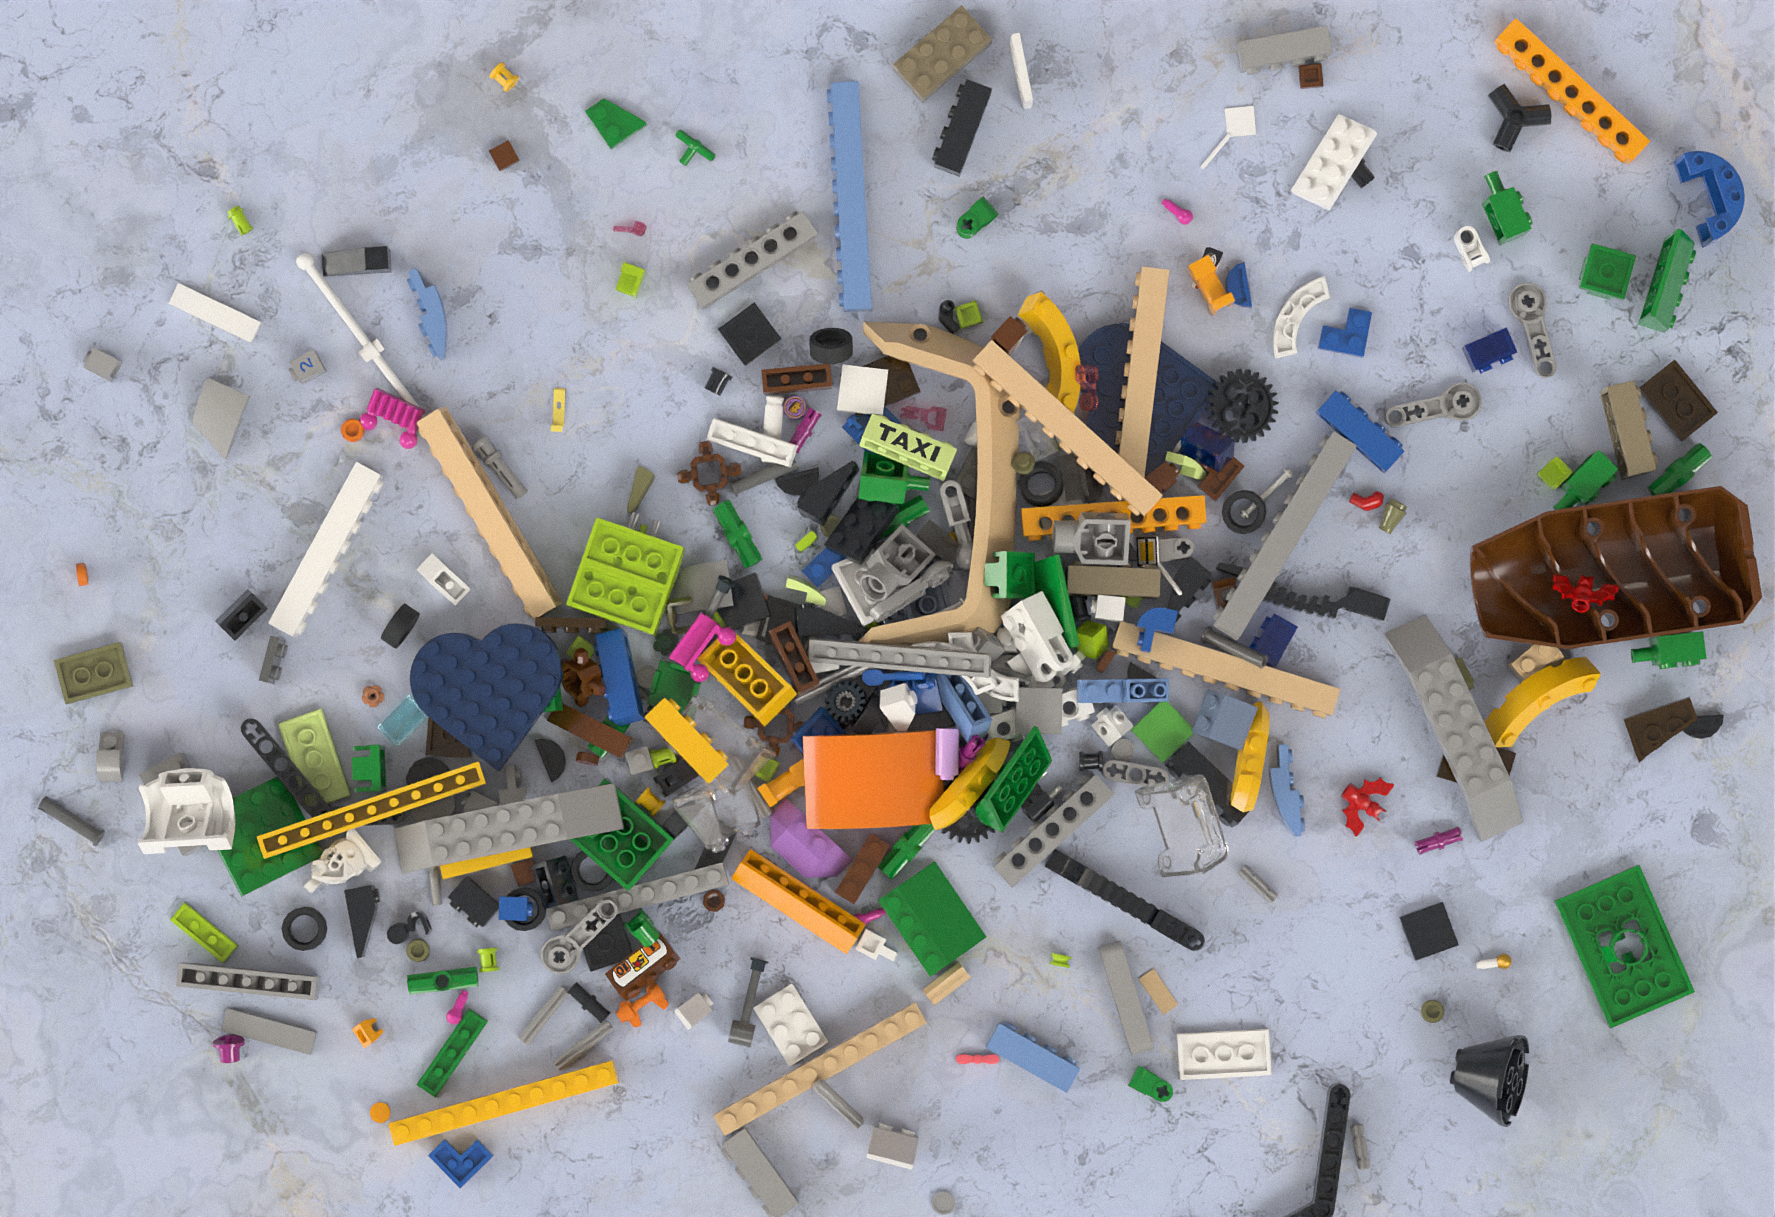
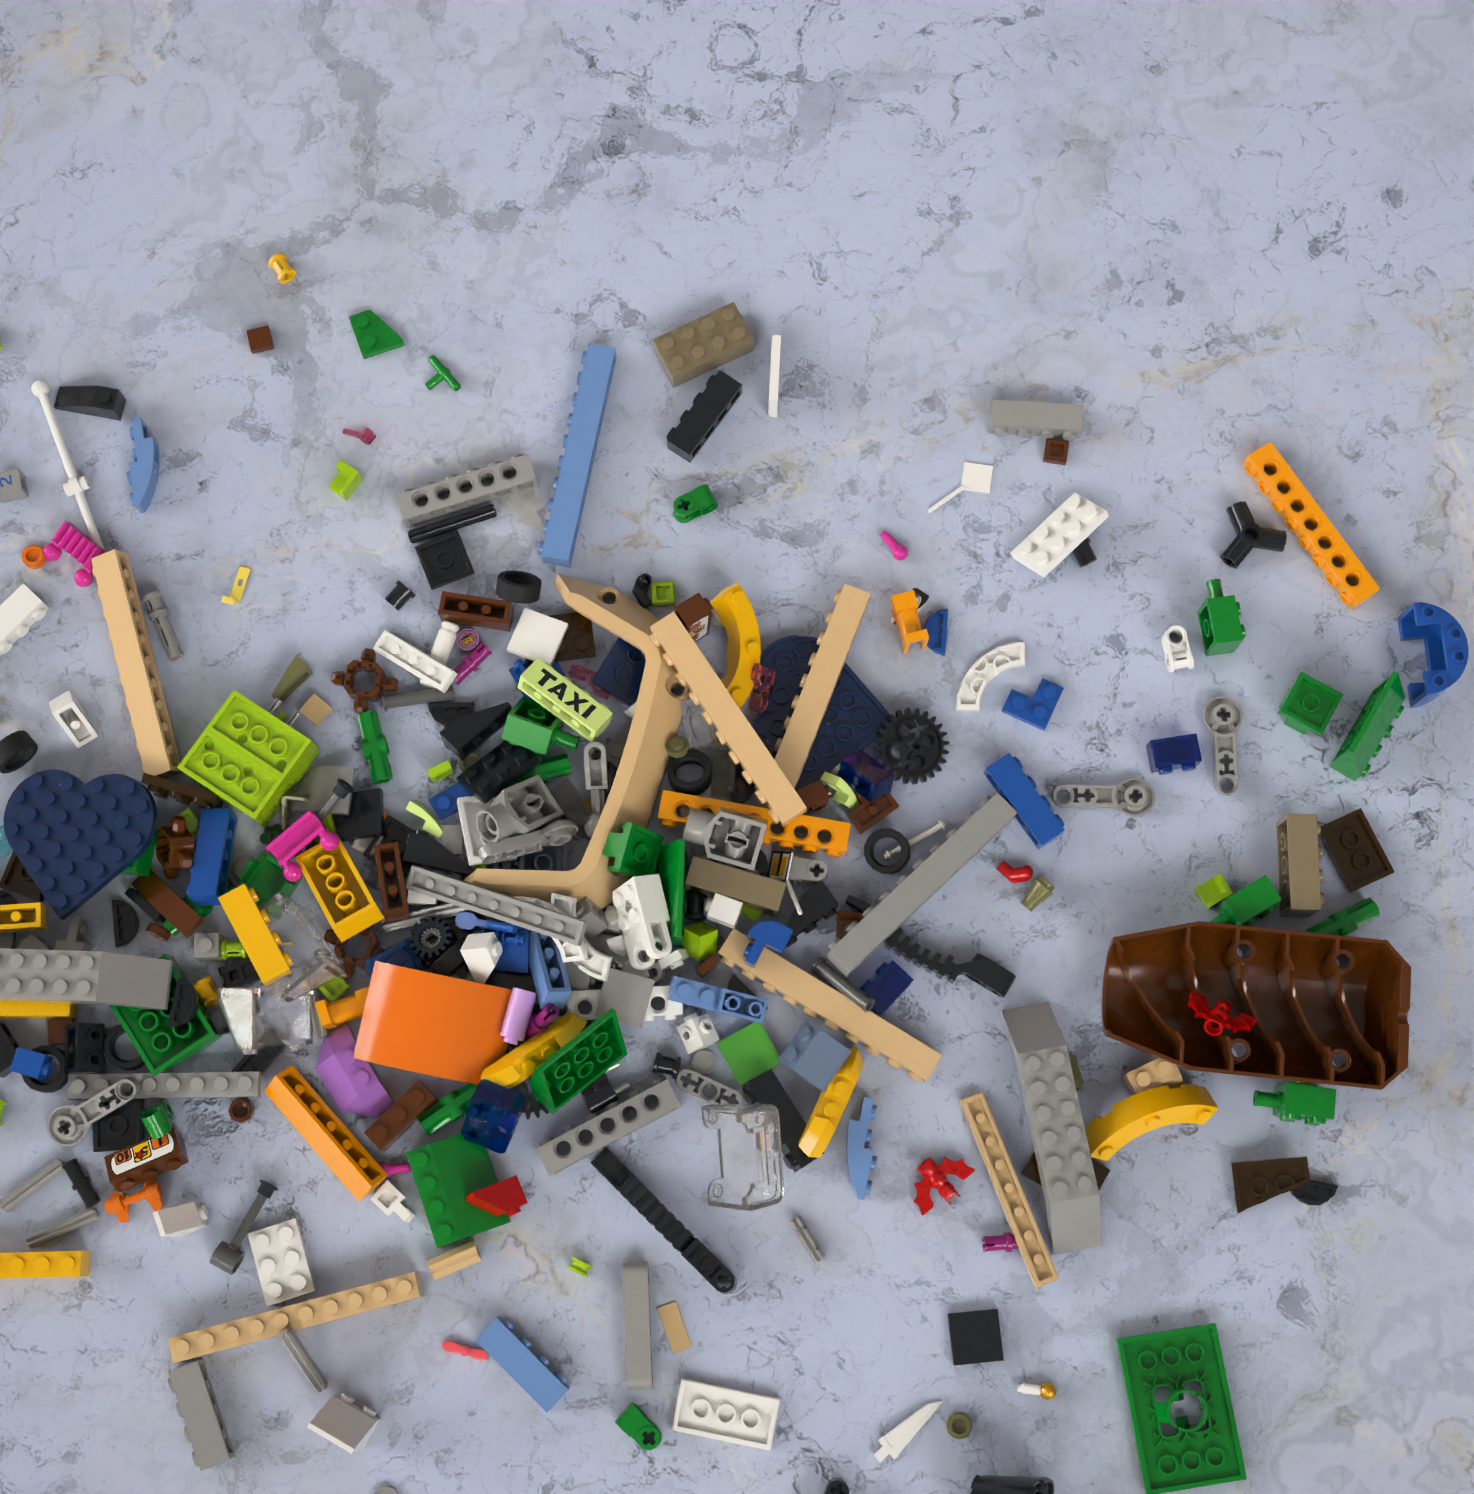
camera: 15 degrees right, 10 degrees down
none -> black tile [124,887,163,923]
none -> black tile [168,978,199,1027]
none -> tan tile [298,693,333,727]
none -> black axle [408,504,497,544]
none -> clear blue axle [460,1079,525,1154]
none -> red slope [465,1175,528,1217]
none -> dark blue tile [591,637,646,707]
none -> white bar [874,1401,943,1462]
none -> tan tile [959,1091,1059,1289]

